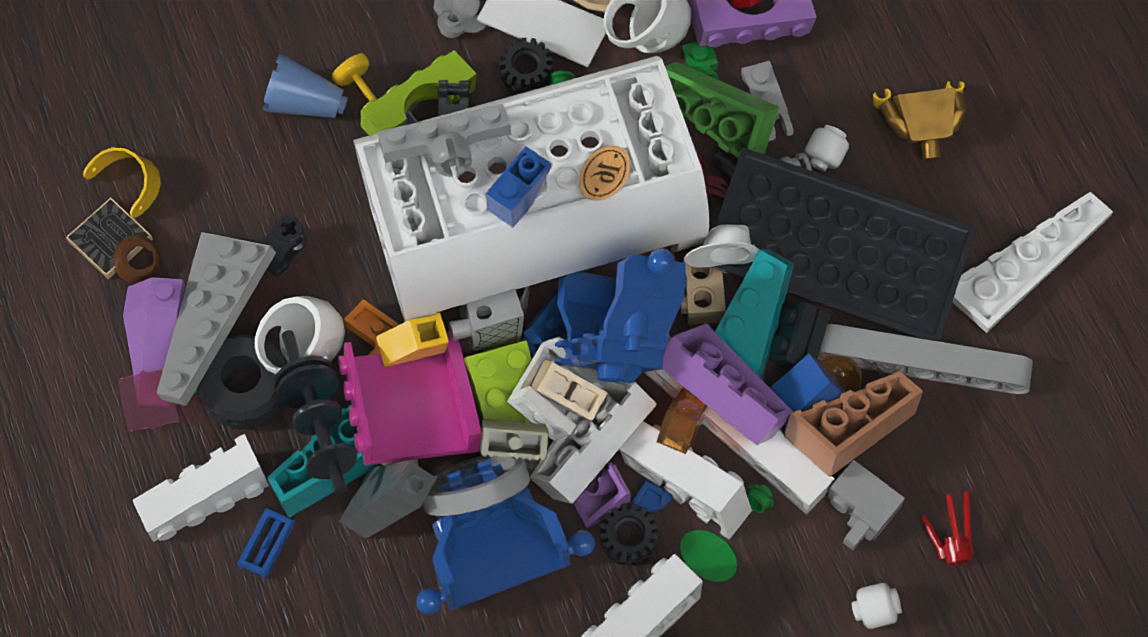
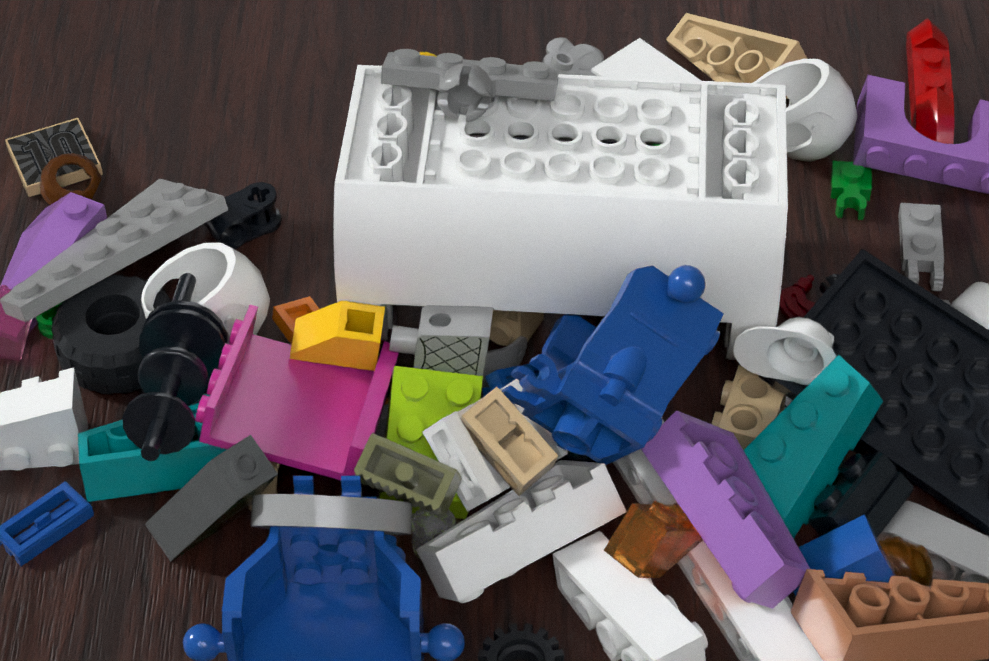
camera: 20 degrees right, 20 degrees down
yellow piece [83,147,161,218] -> none
medium blue cone [262,54,348,118] -> none
blue slope [485,146,552,228] -> none
medium lavender slope [573,461,631,528] -> none
clear orange sticker [579,146,630,201] -> none
blue tile [629,480,673,513] -> none
bright green wedge [665,62,780,158] -> none

